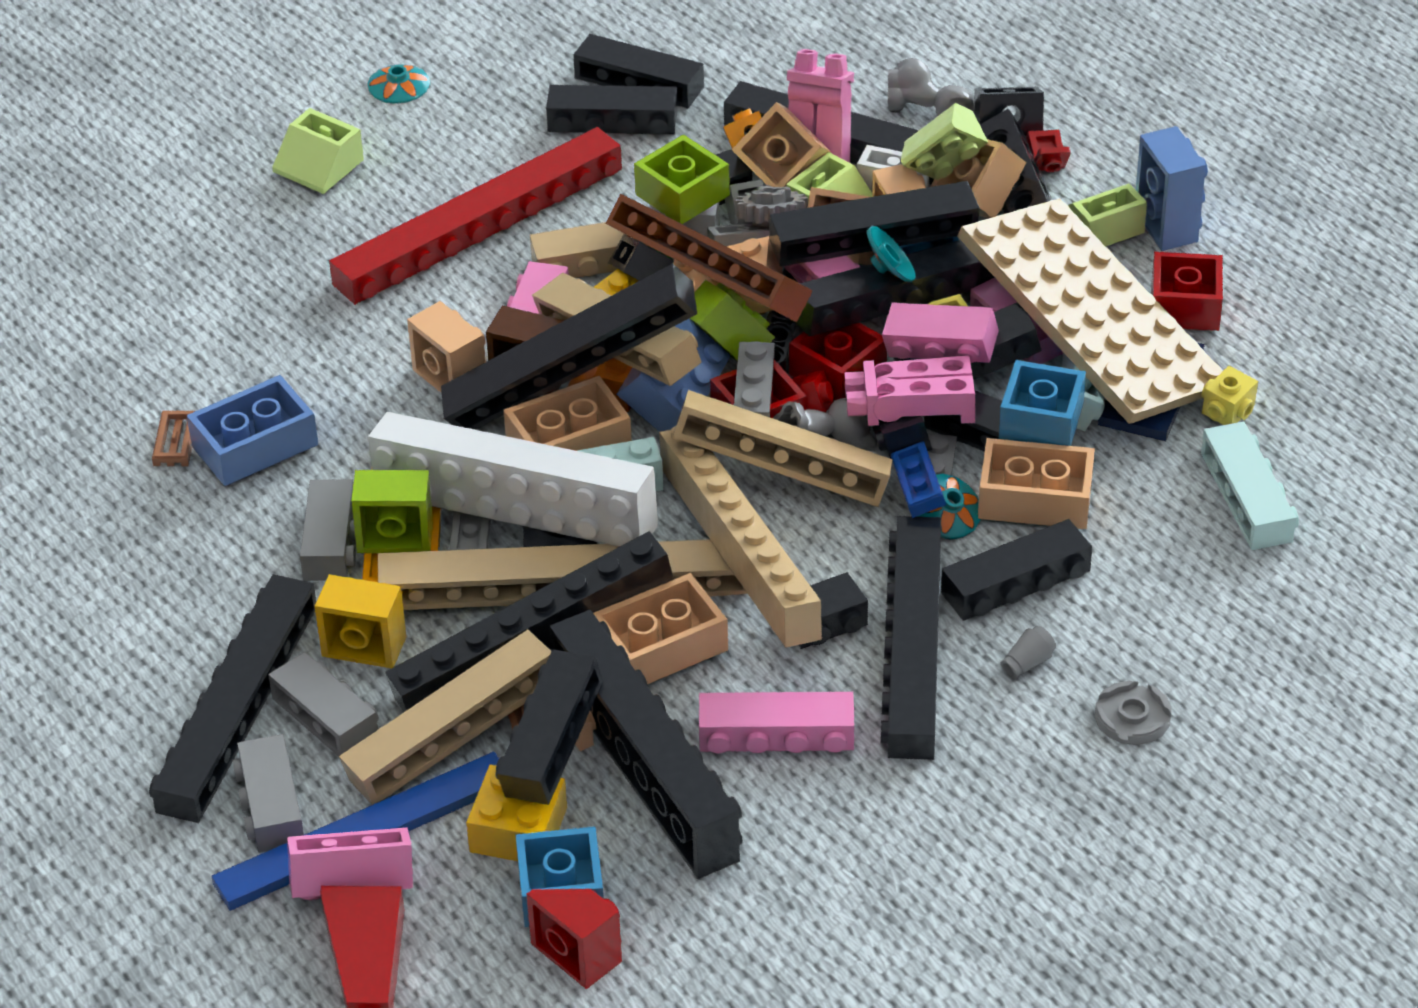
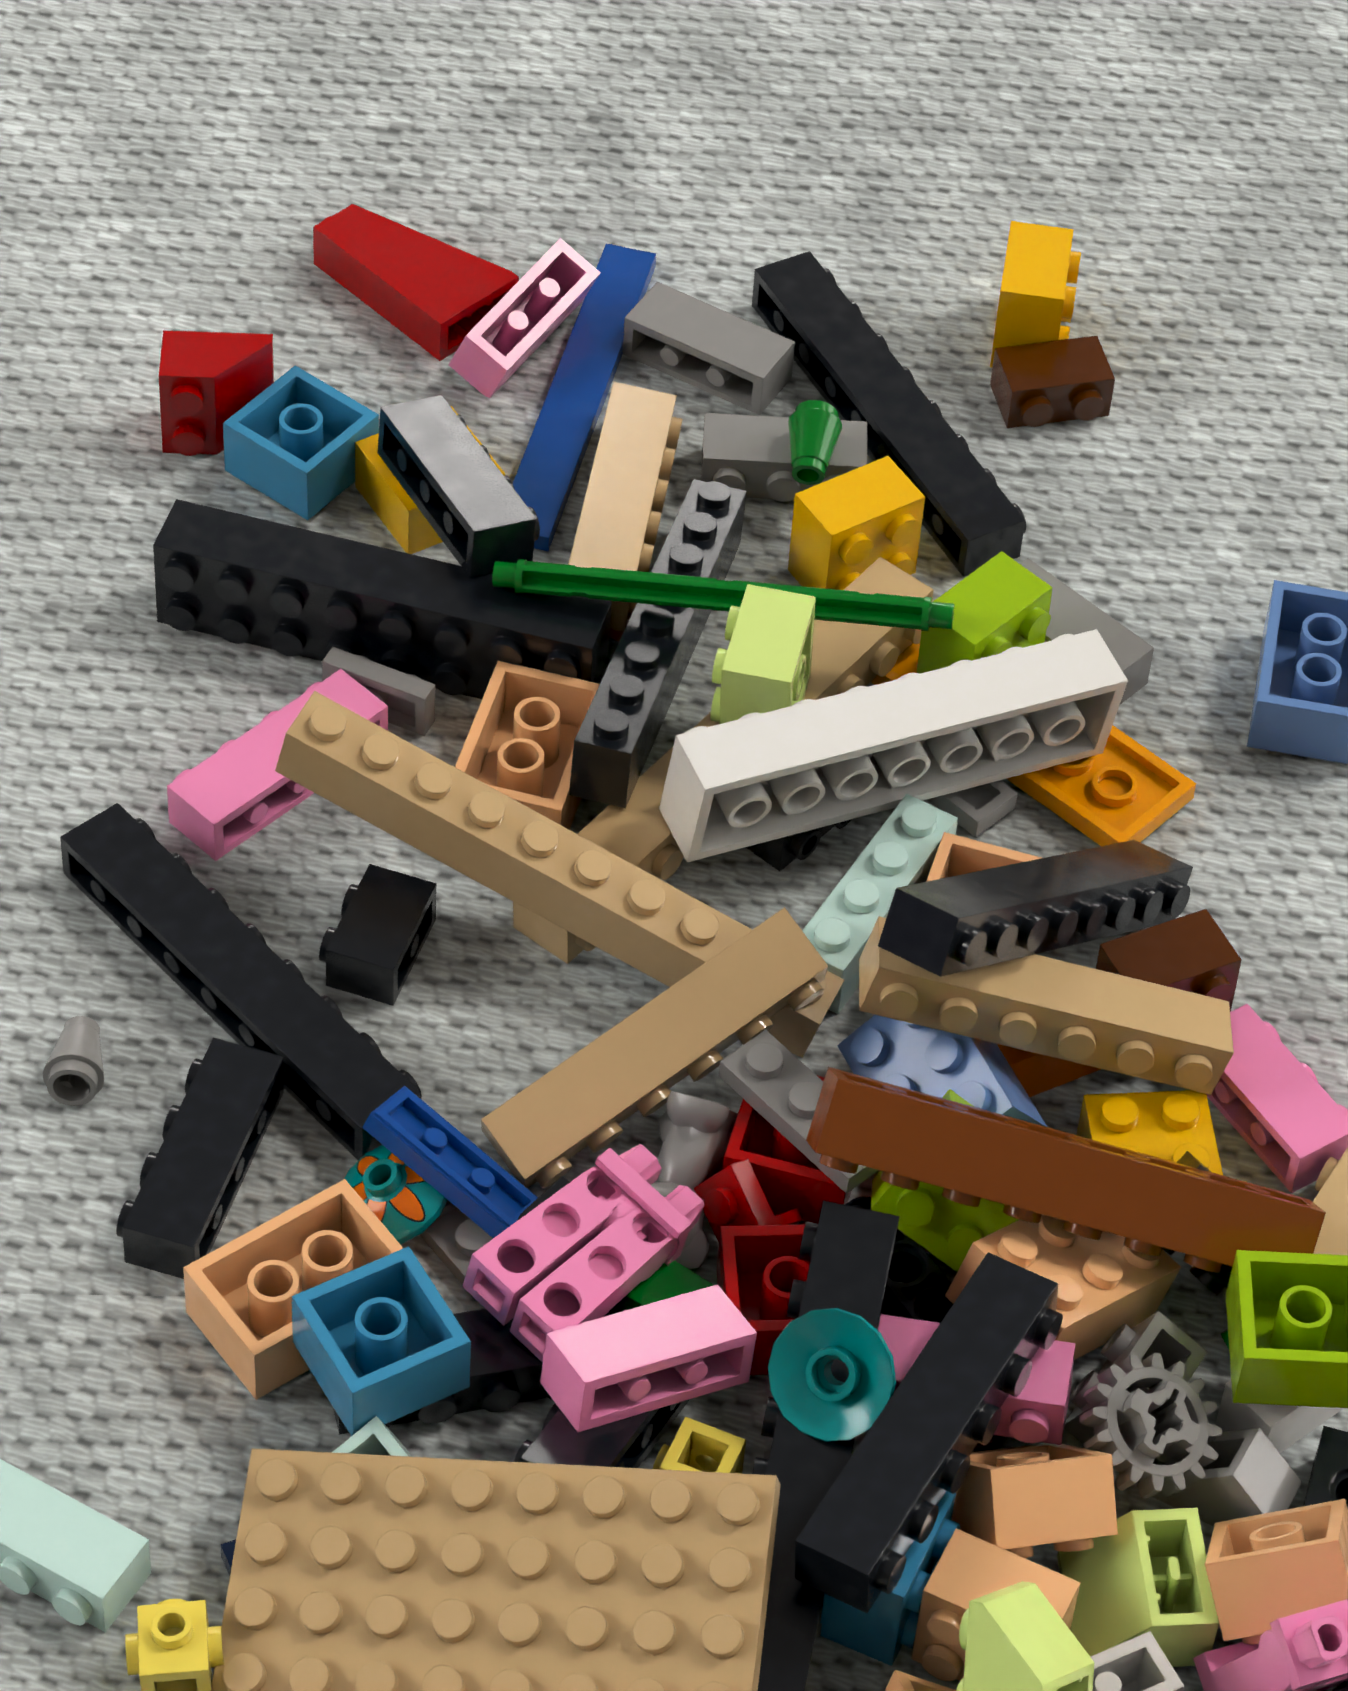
camera: 130 degrees right, 5 degrees up
light nougat brick [407,301,486,392] -> none
none -> light grey plate [322,647,435,736]
none -> green piece [492,559,955,631]
none -> yellowish green brick [710,584,816,724]
none -> green cone [788,400,842,485]
none -> yellow brick [990,221,1081,368]
none -> reddish brown brick [990,336,1115,428]

